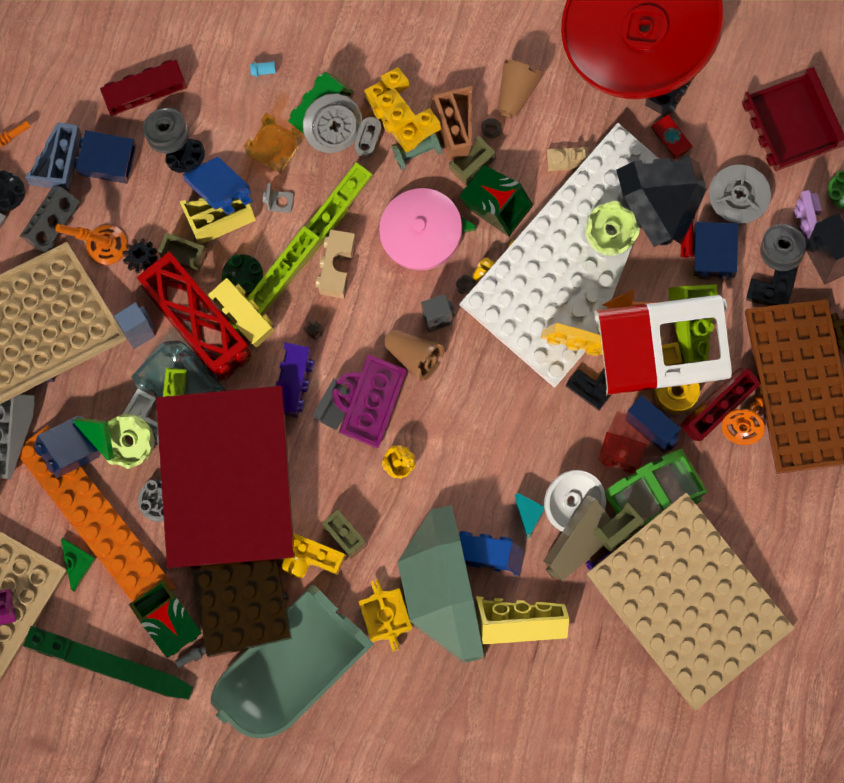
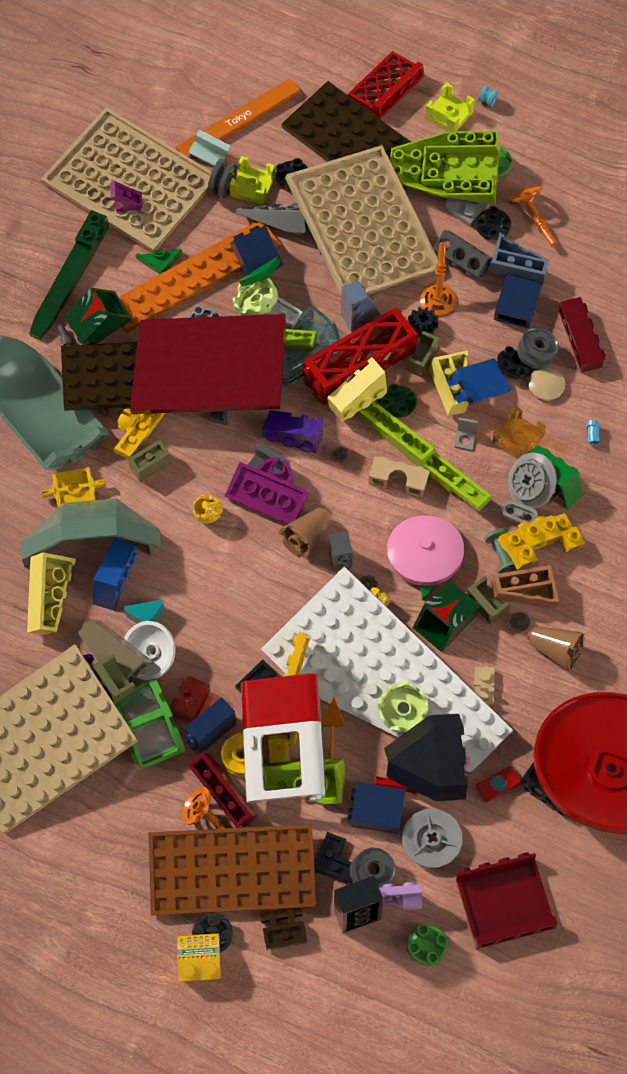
camera: 90 degrees right, 10 degrees down
none -> tan dish [528,367,566,403]

